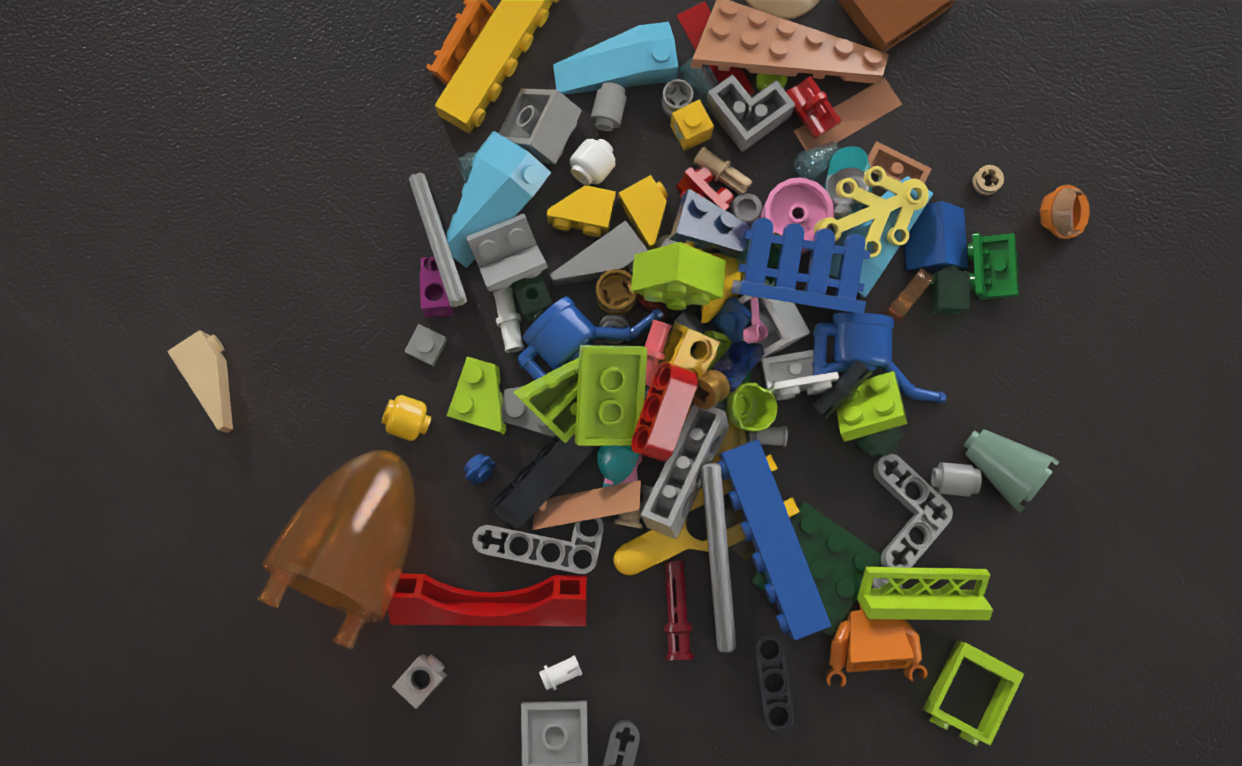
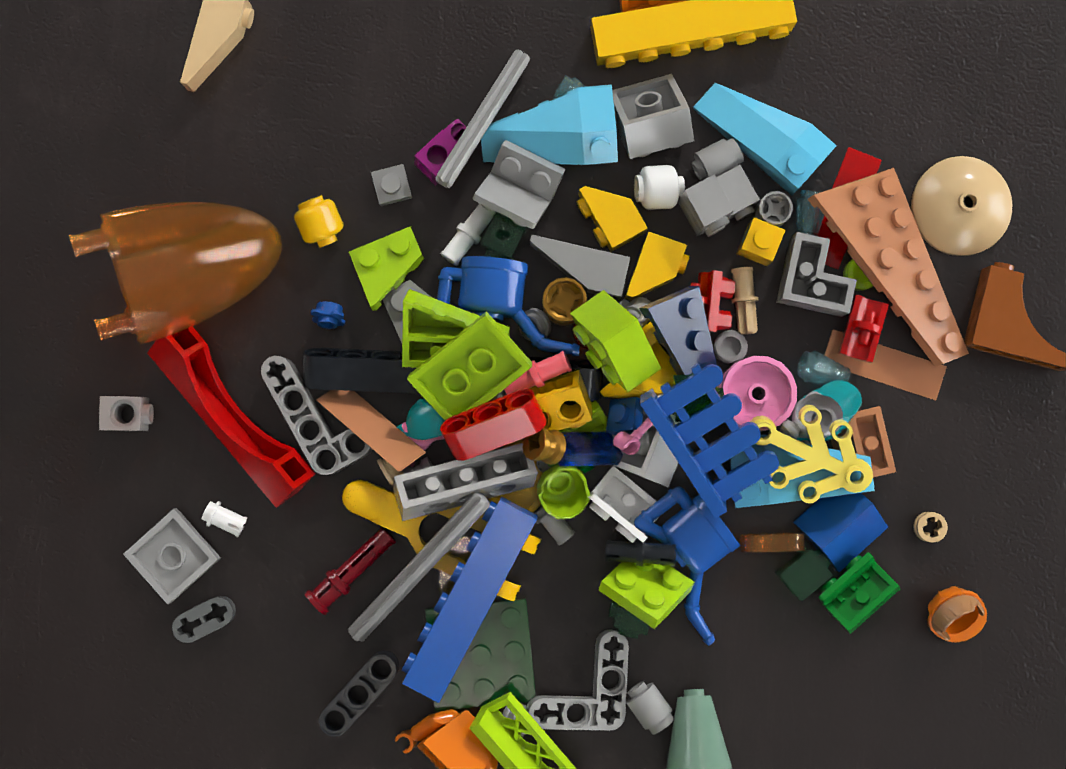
camera: 55 degrees right, 5 degrees up
none -> light grey brick [678,165,760,237]

